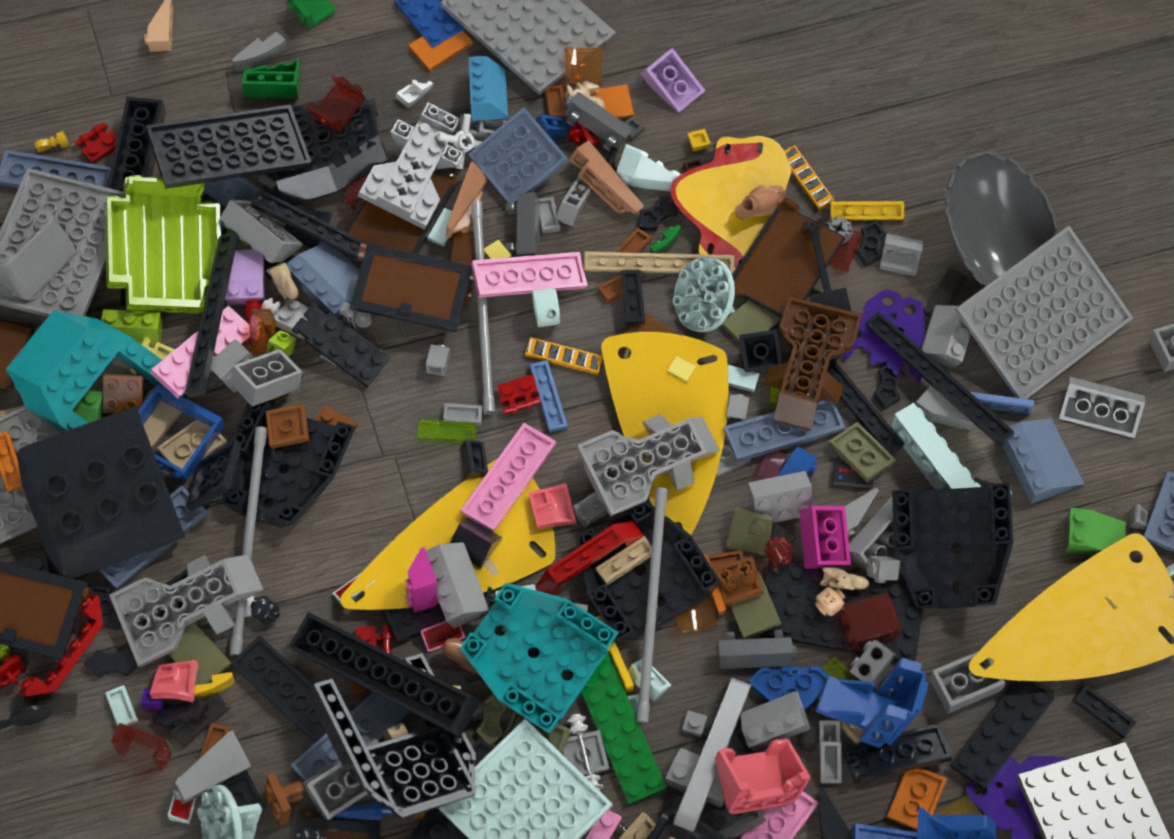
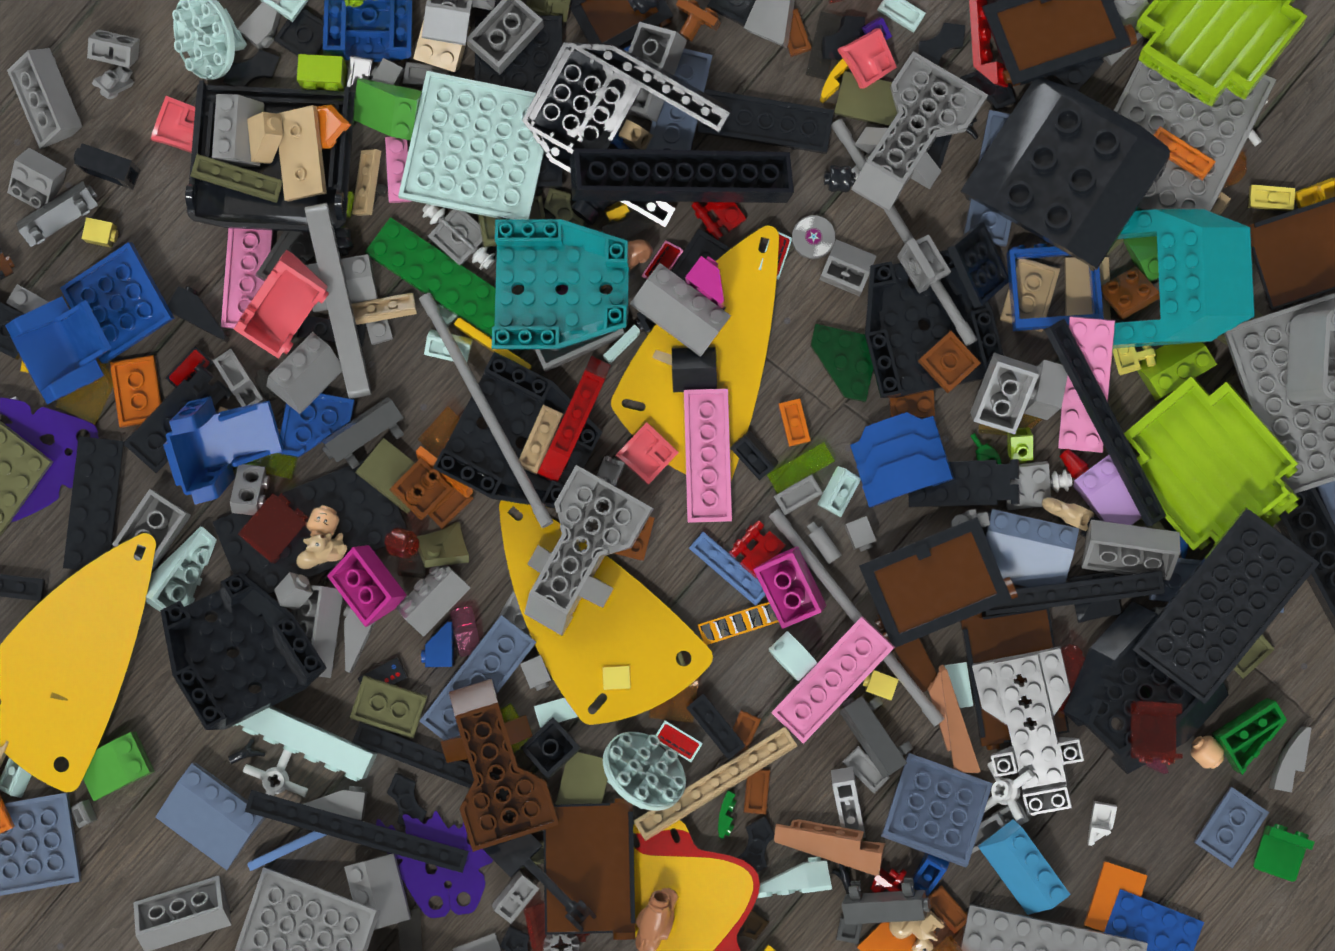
camera: 145 degrees right, 20 degrees up
clear orange slope [249,309,276,354] -> none
none -> light aqua wedge [145,526,217,611]
none -> red slope [165,346,214,388]
none -> white bar [243,749,308,797]
none -> tan tile [351,293,417,325]
none -> light grey hinge [491,870,540,924]
none -> red slope [655,720,703,762]
none -> dark pink slope [753,546,826,629]
none -> orange plate [778,399,811,447]
none -> light grey tile [792,215,835,259]
none -> light grey cylinder [807,522,842,564]
none -> dark green plate [810,324,873,402]
none -> light aqua slope [818,466,861,517]
none -> light grey slope [819,239,876,297]
none -> blue slope [850,412,954,508]
none -> light grey bracket [897,234,951,293]
none -> green hand [970,433,1002,464]
none -> light nougat head [1191,736,1224,769]
none -> sand blue plate [1194,787,1269,868]

